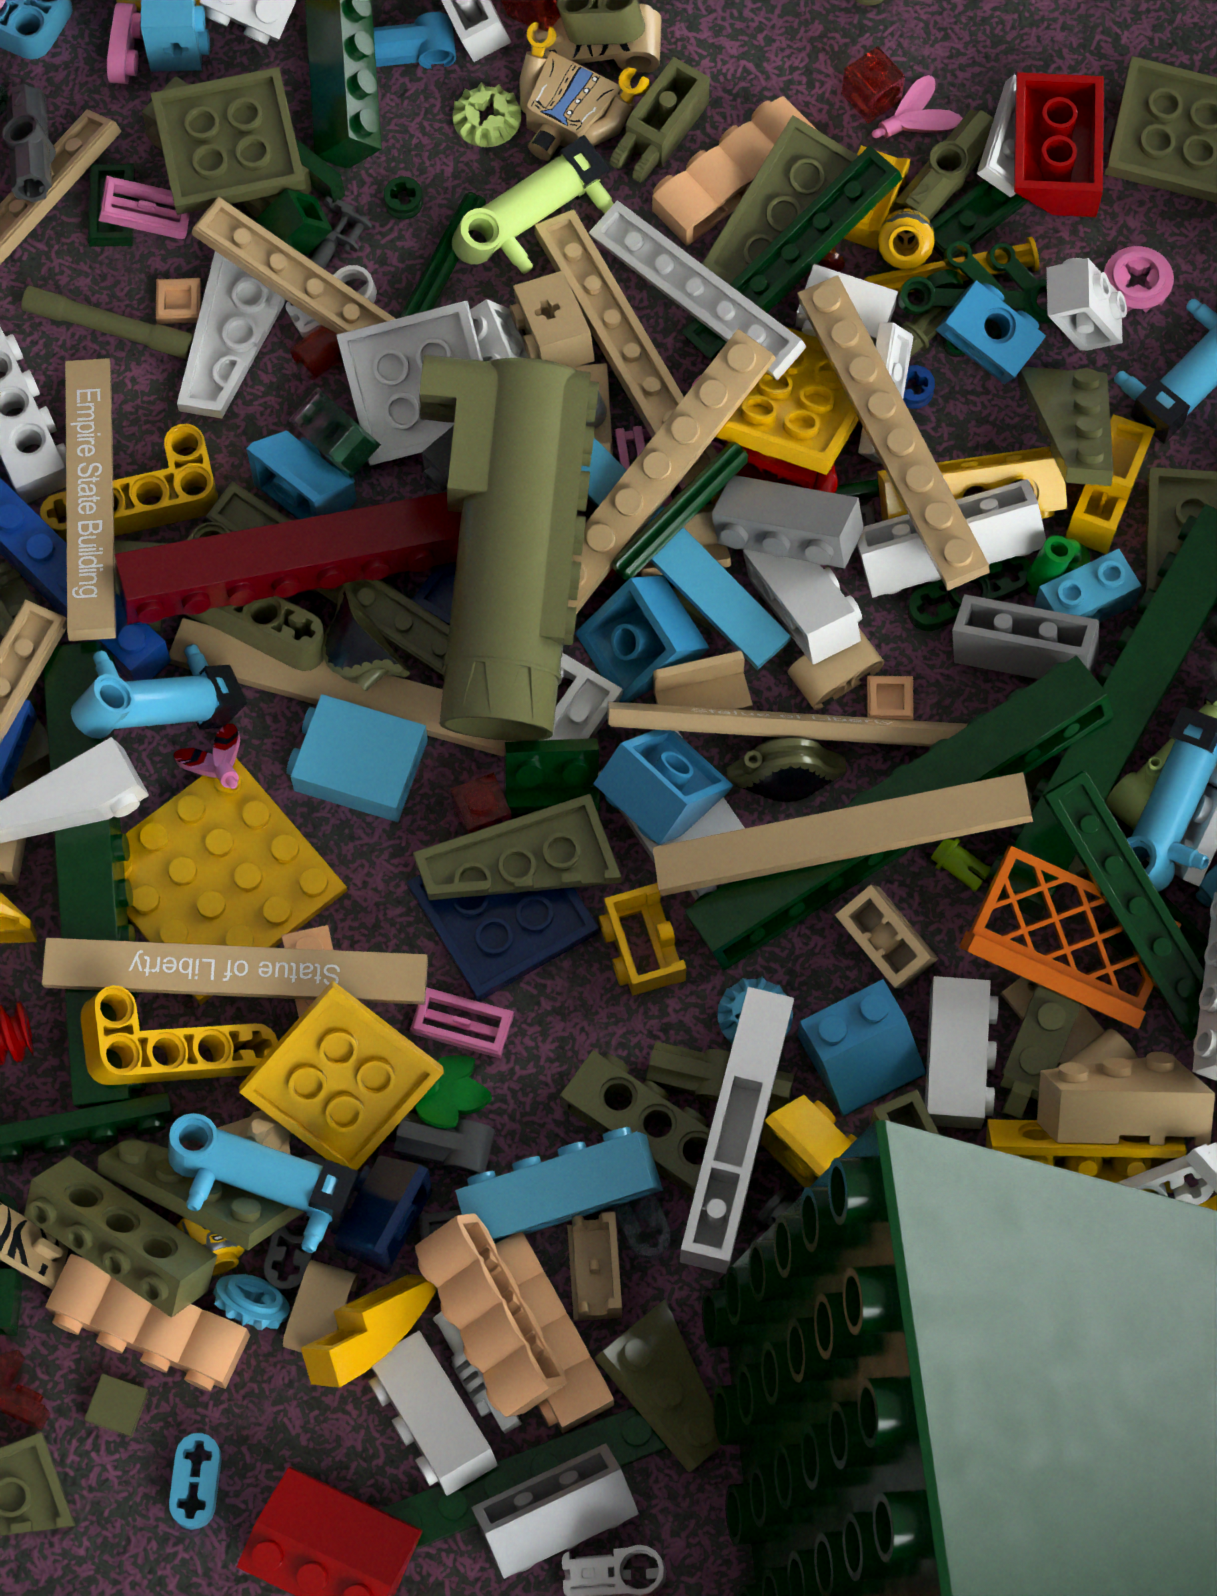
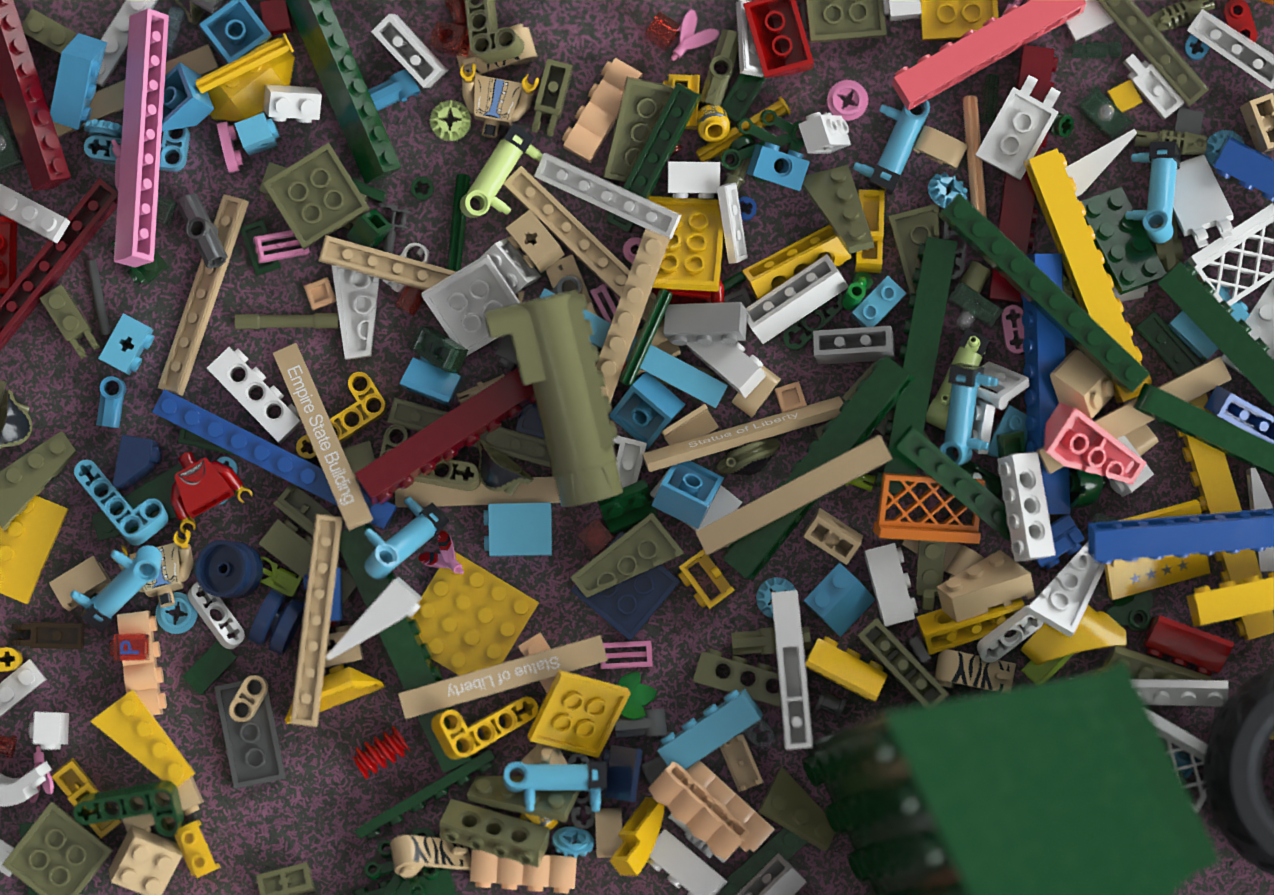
camera: 15 degrees left, 15 degrees up
tan plate [797,275,990,591] -> none

